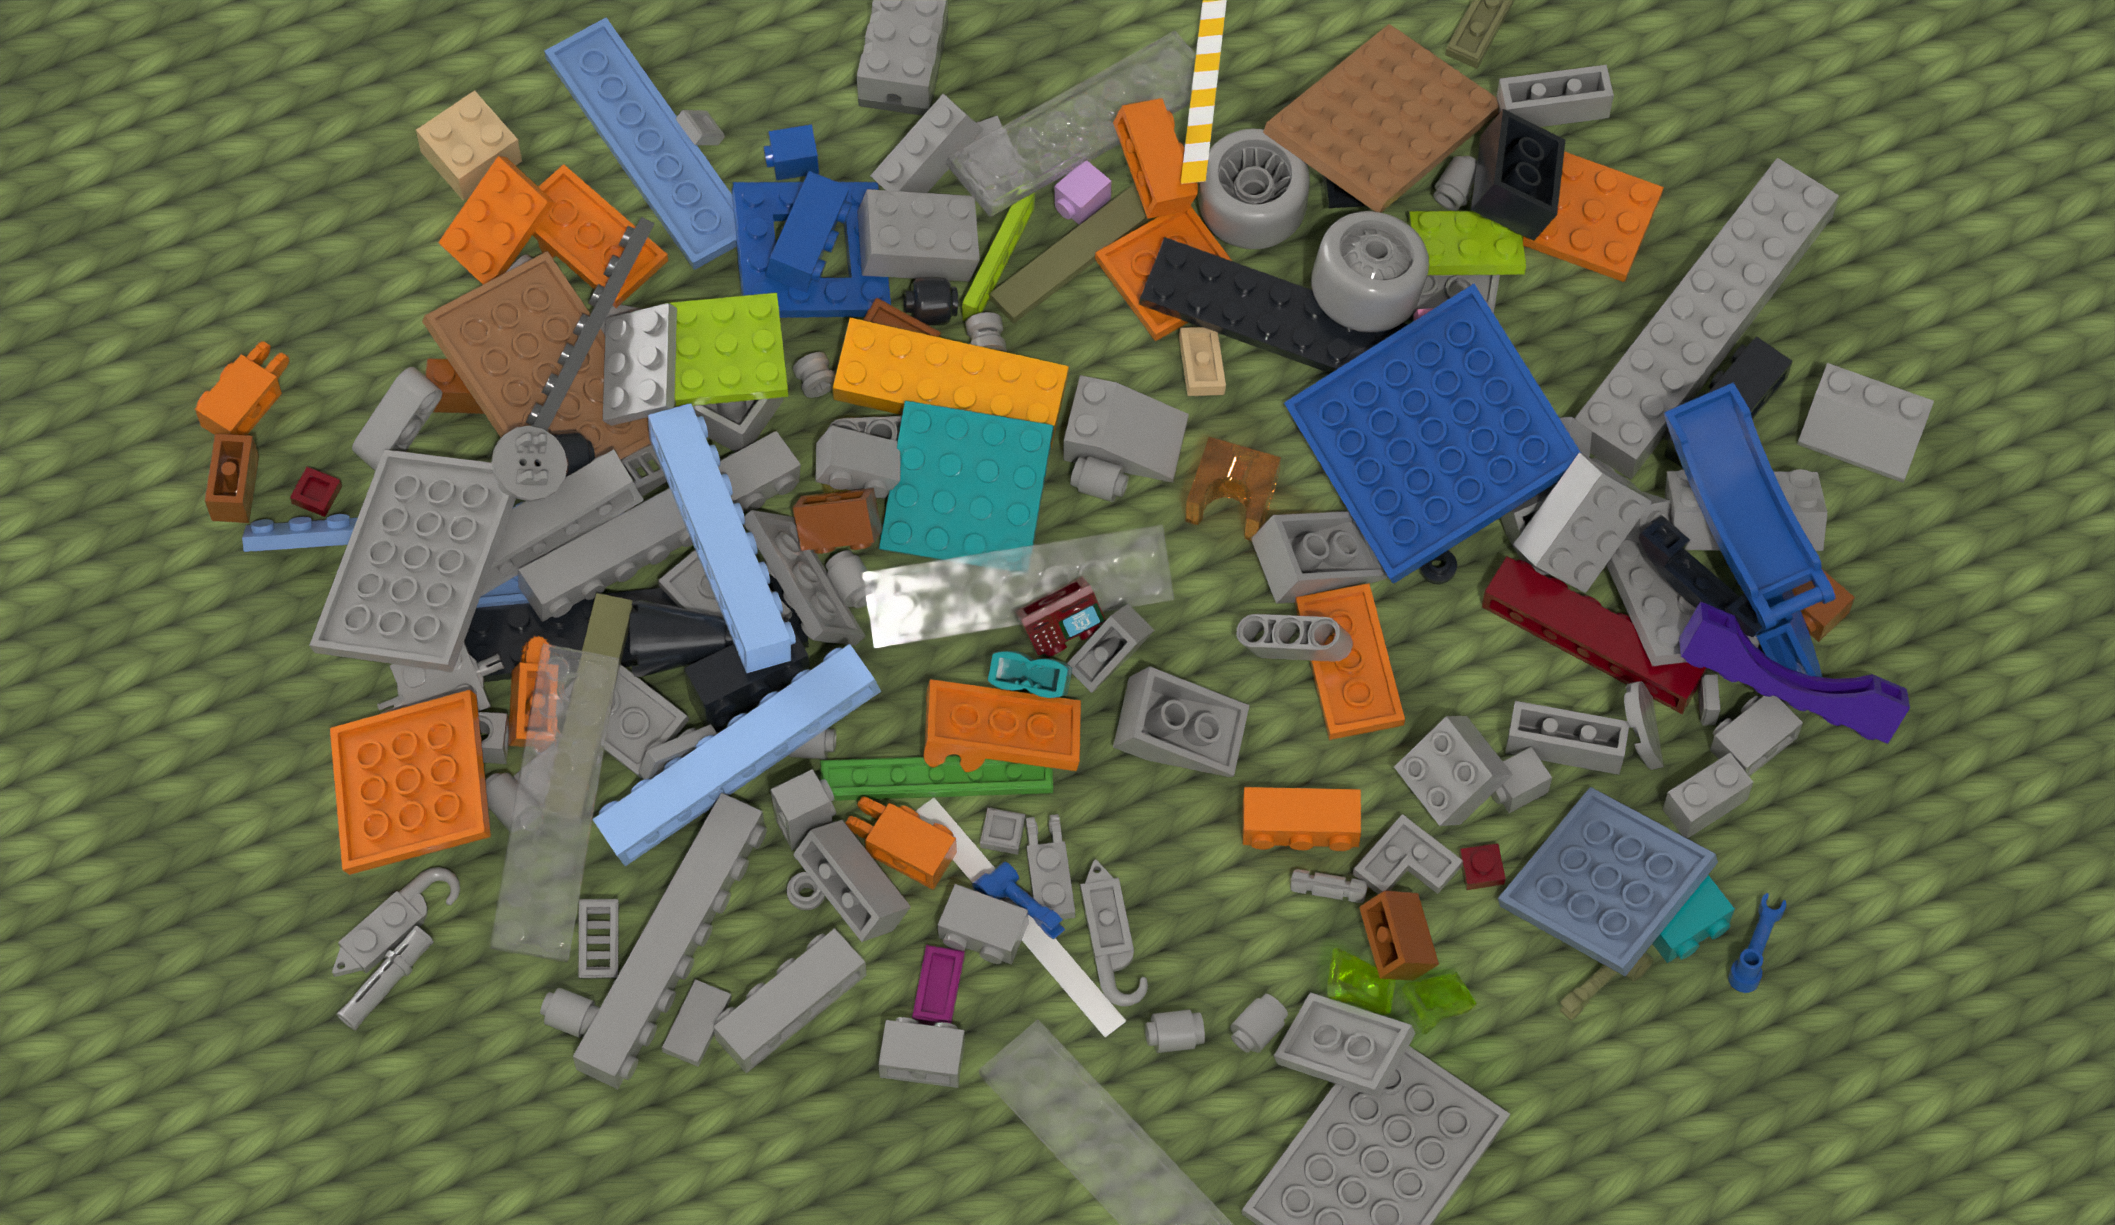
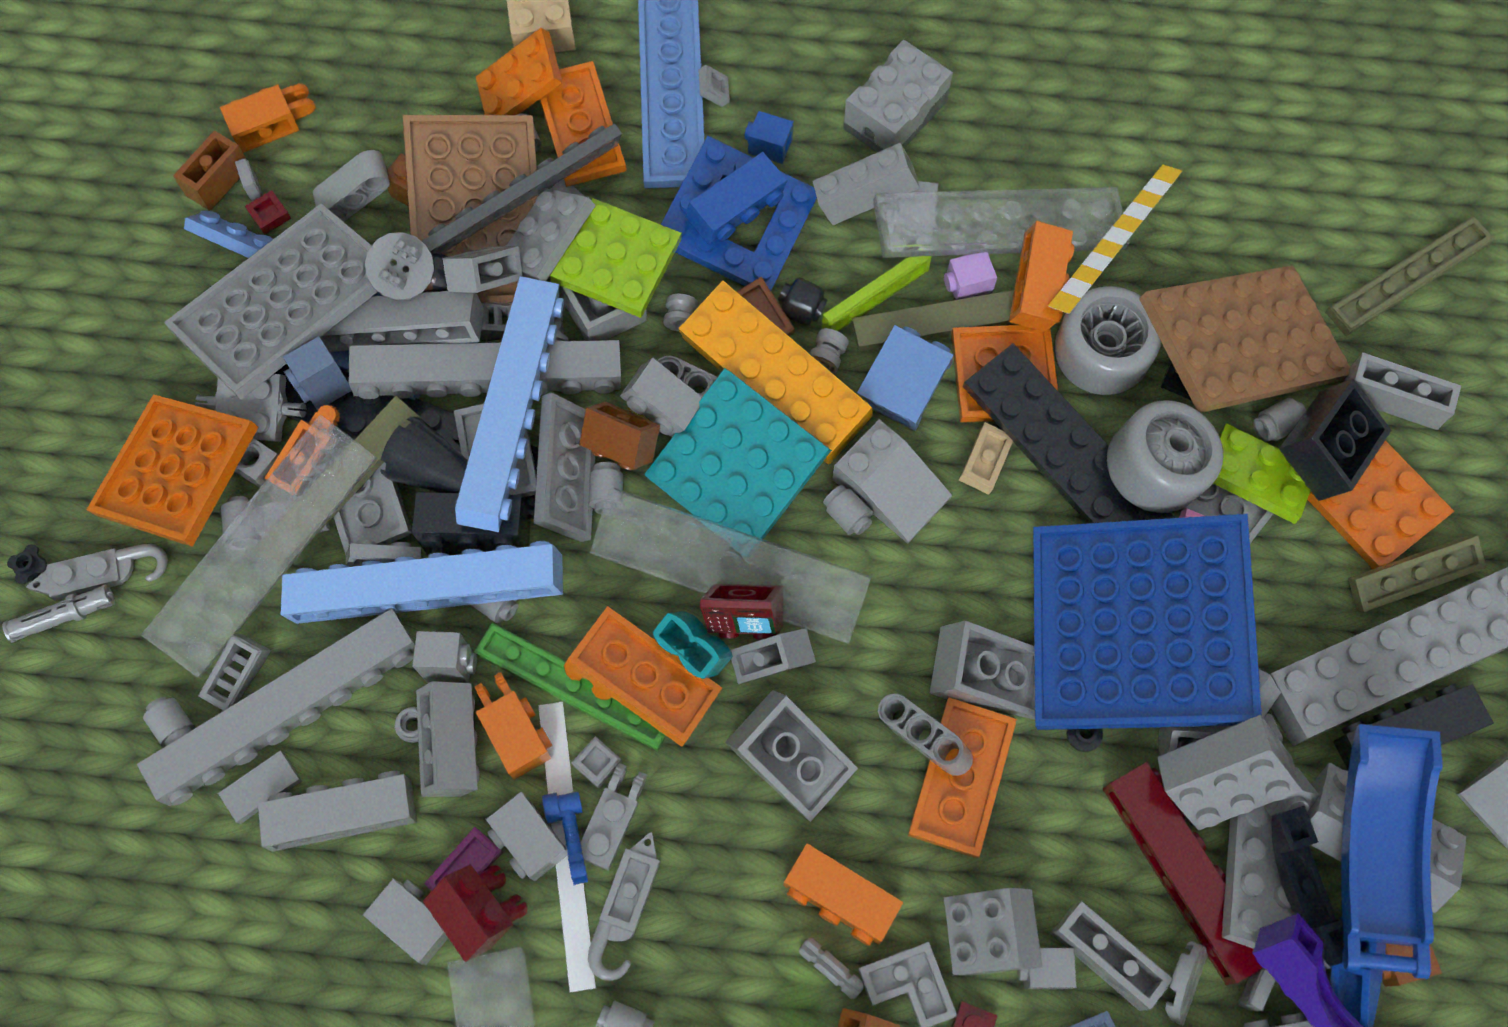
camera: 30 degrees right, 5 degrees up
light grey brick [858,189,980,282] -> none
clear orange piece [1185,437,1281,541] -> none
none -> black plate [7,544,47,584]
none -> light grey tile [235,159,263,201]
none -> sand blue brick [283,336,352,410]
none -> dark red brick [423,864,528,963]
none -> light grey brick [442,246,523,293]
none -> medium blue panel [857,325,954,431]
none -> olive plate [1348,534,1487,612]

